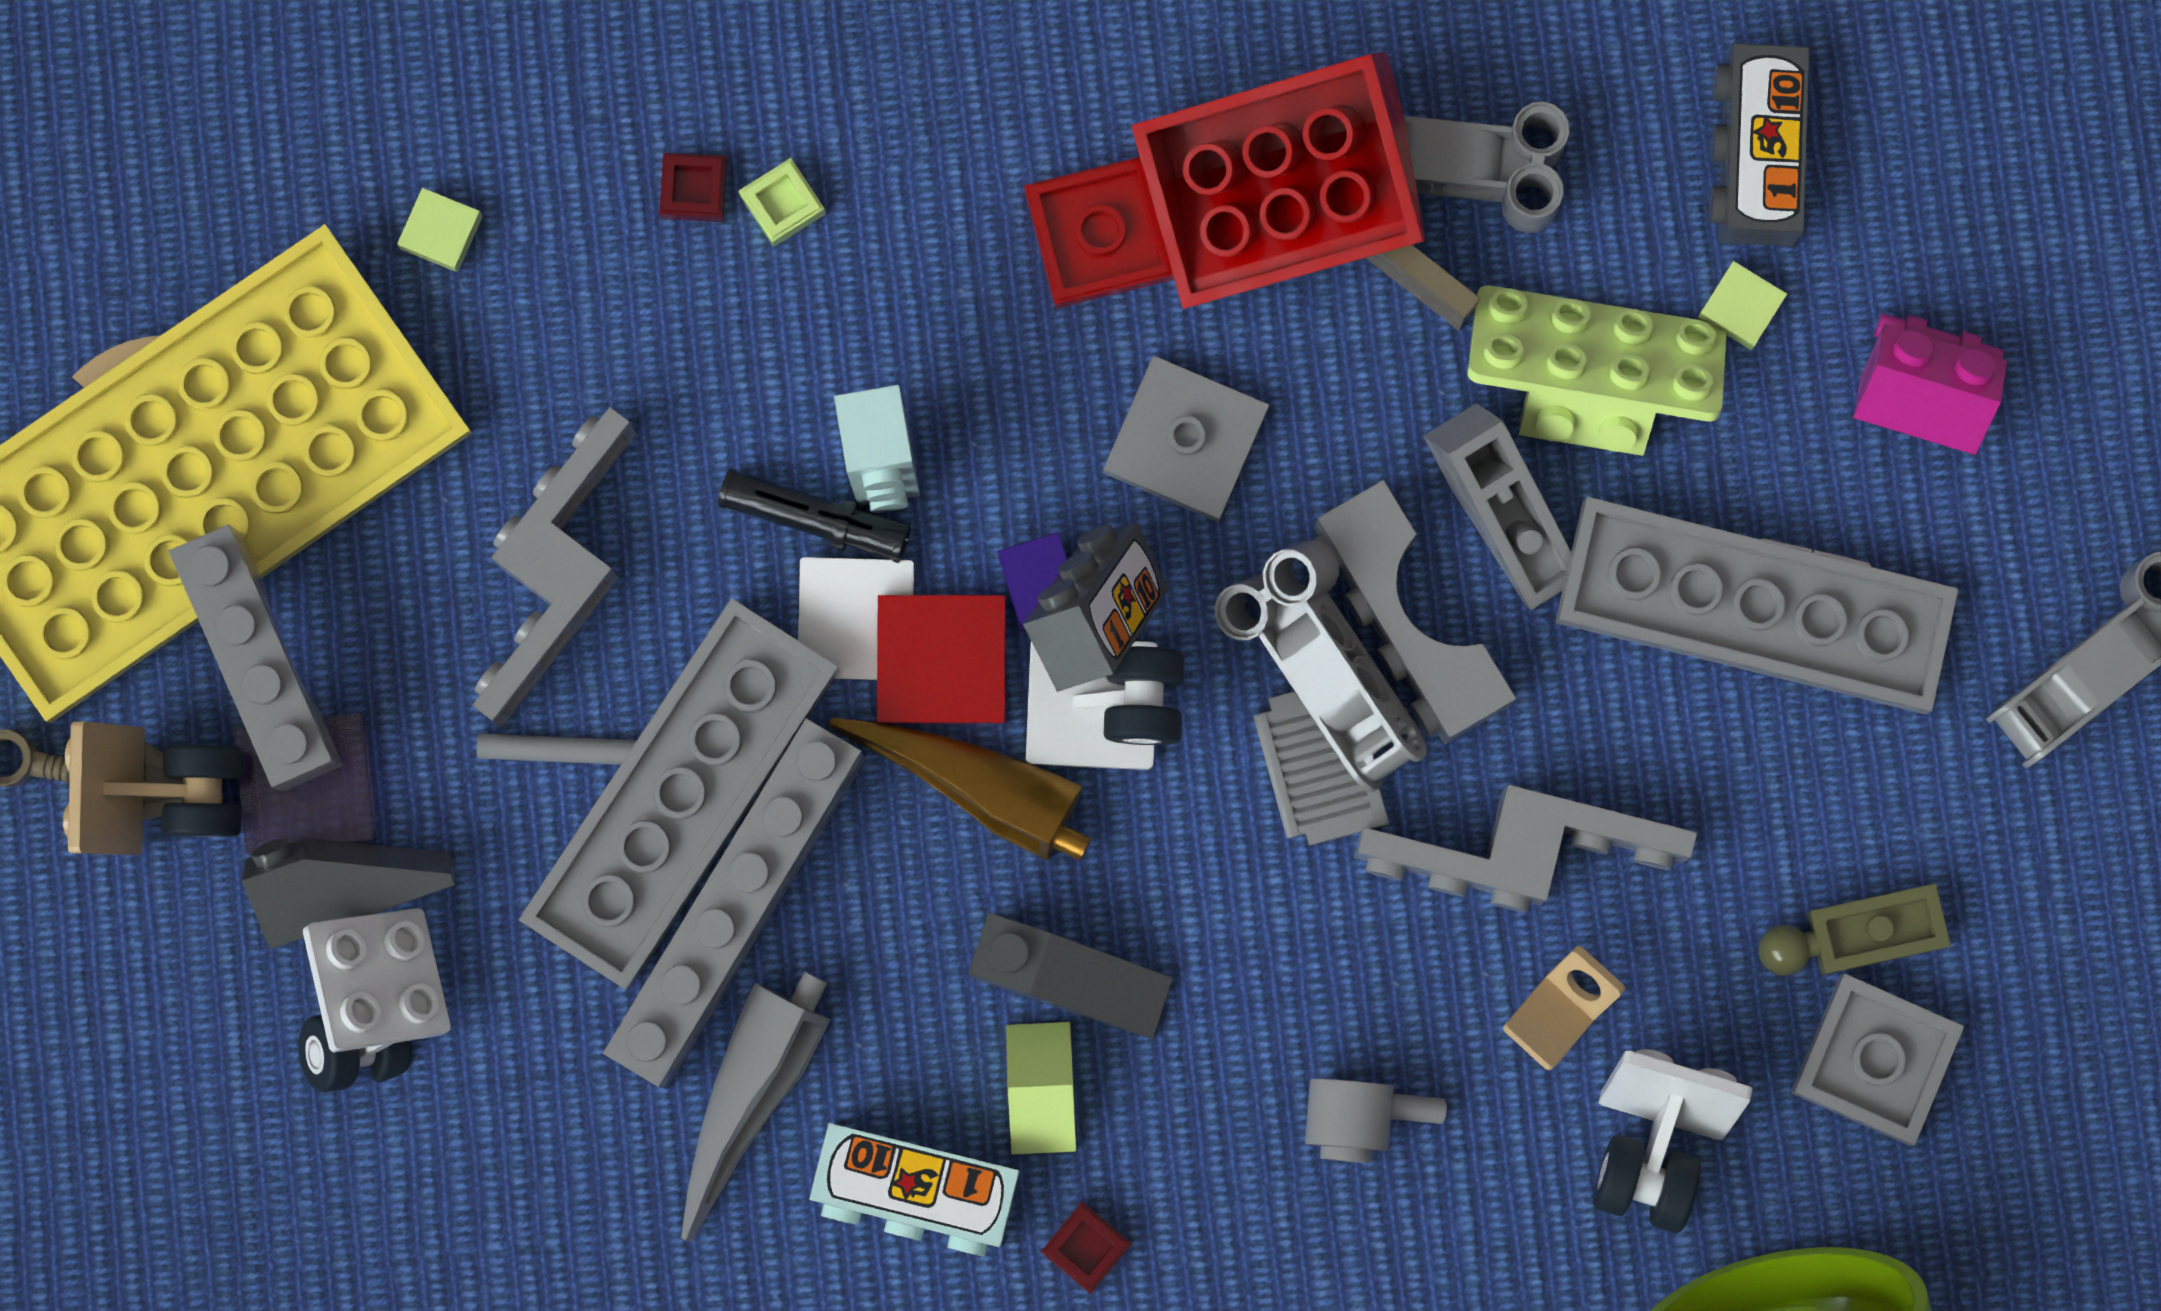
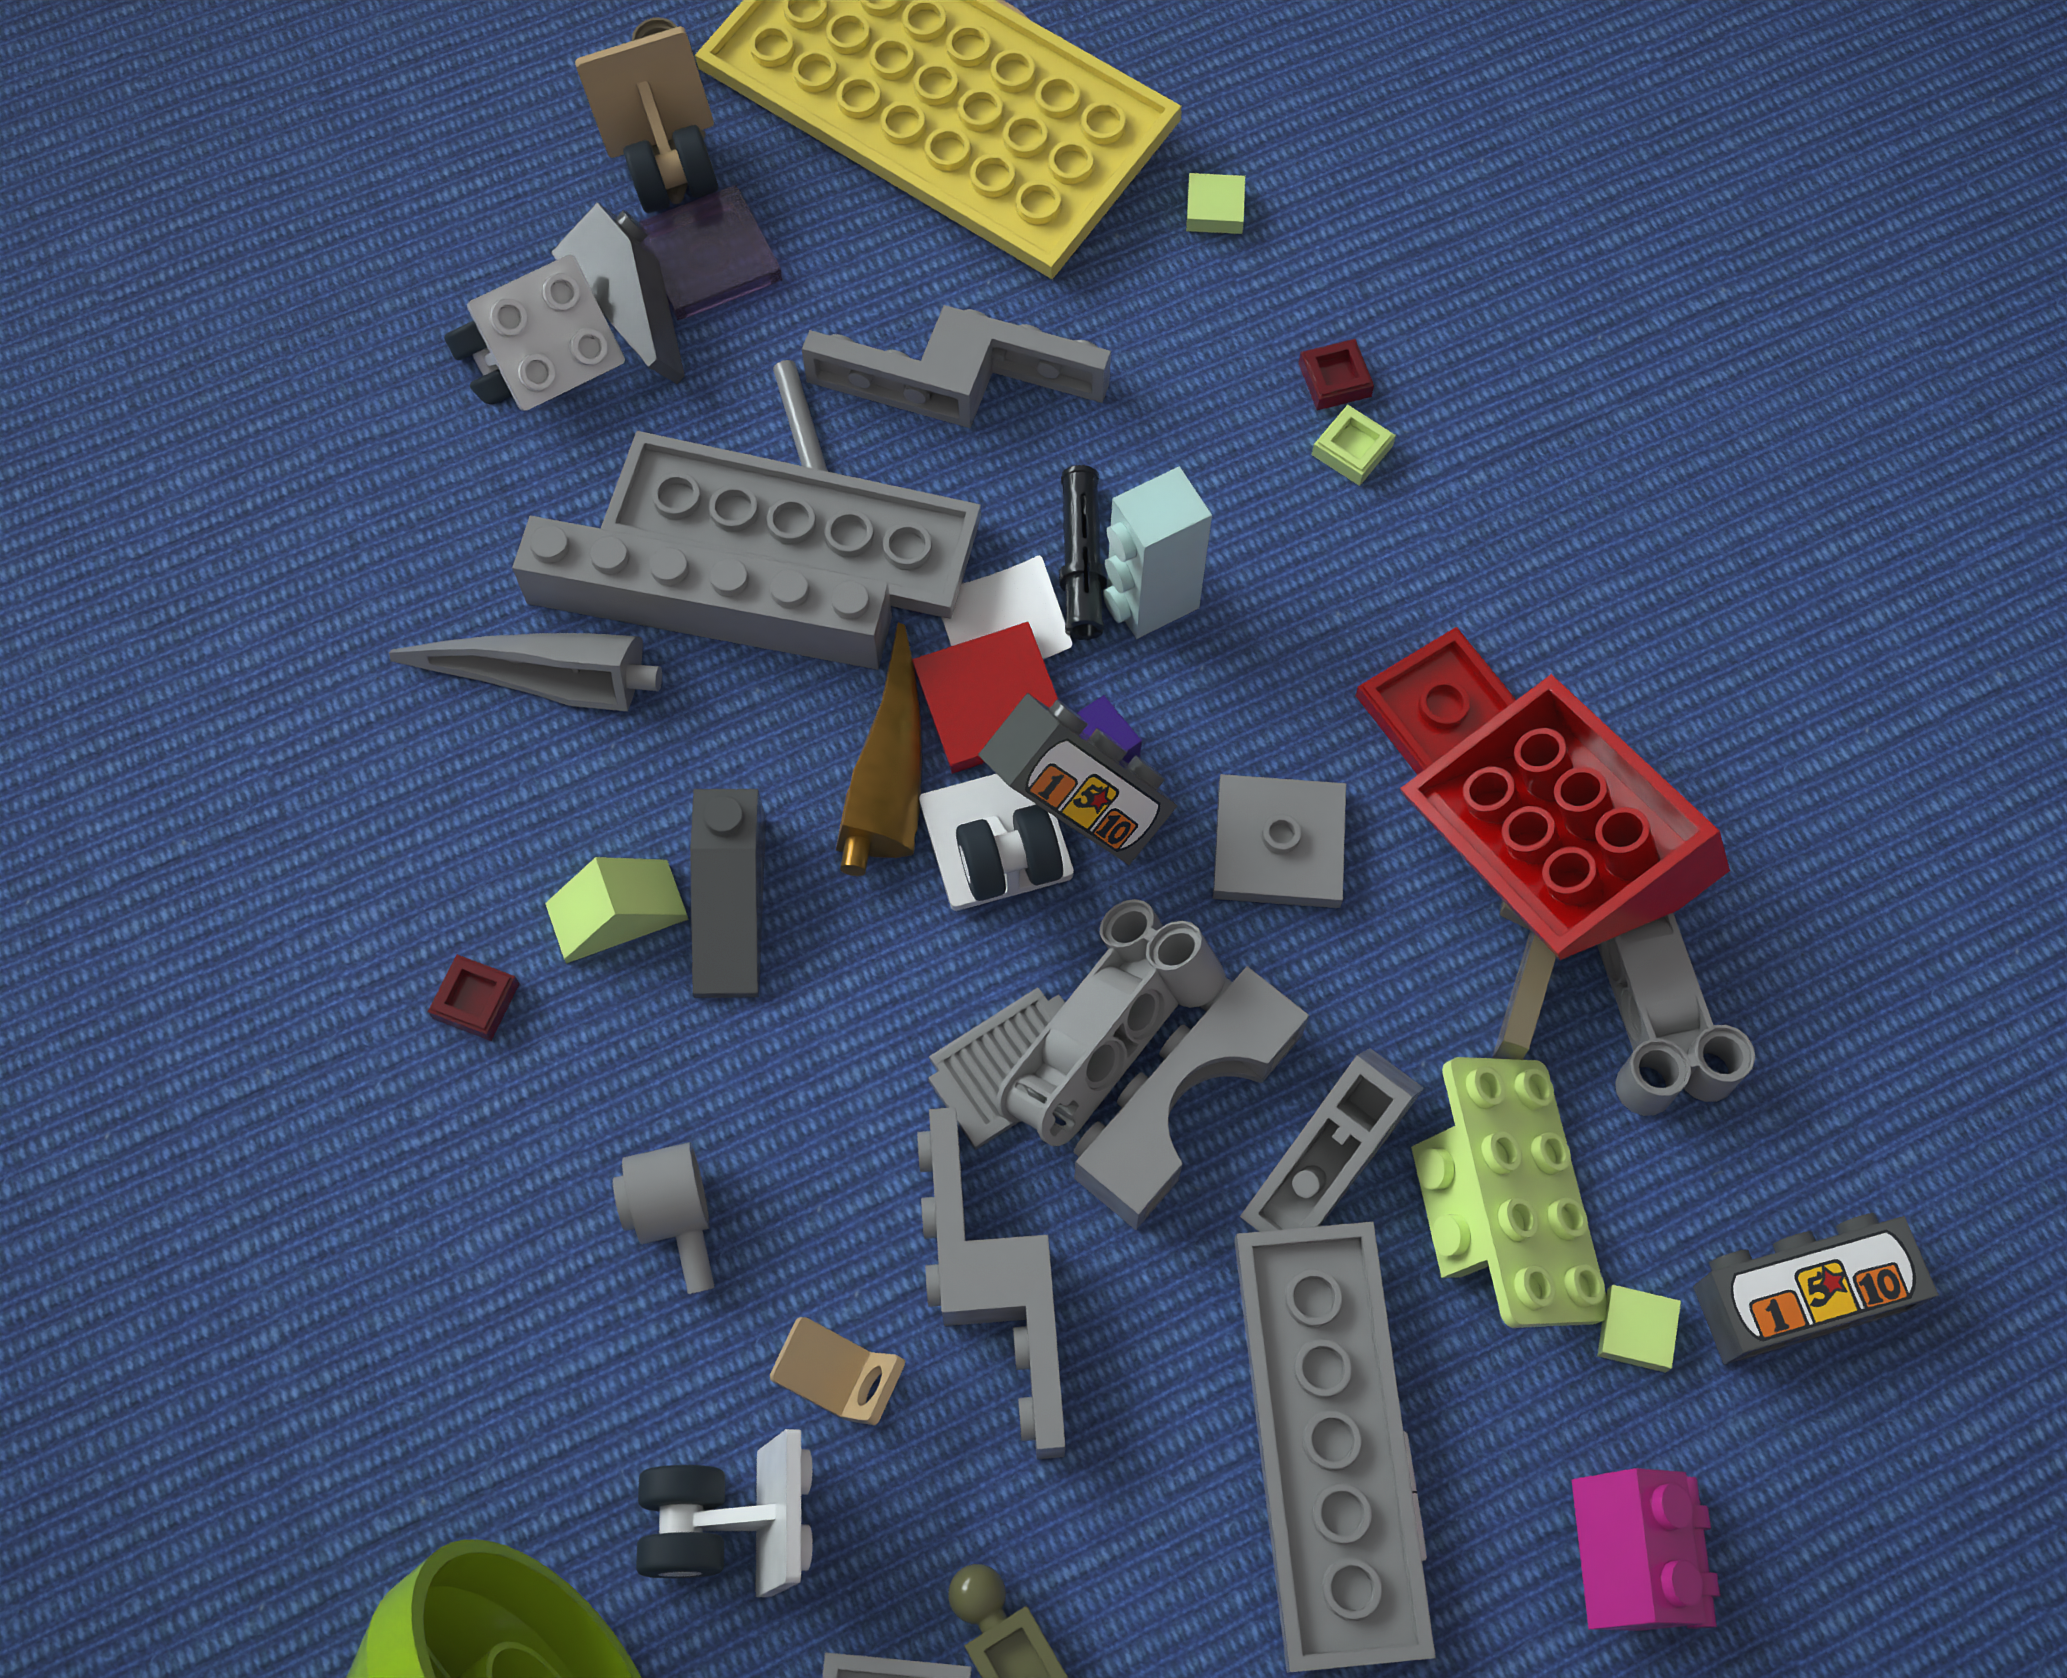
camera: 70 degrees right, 15 degrees down
light grey arch [168,524,343,792] -> none
brick [809,1123,1020,1257] -> none

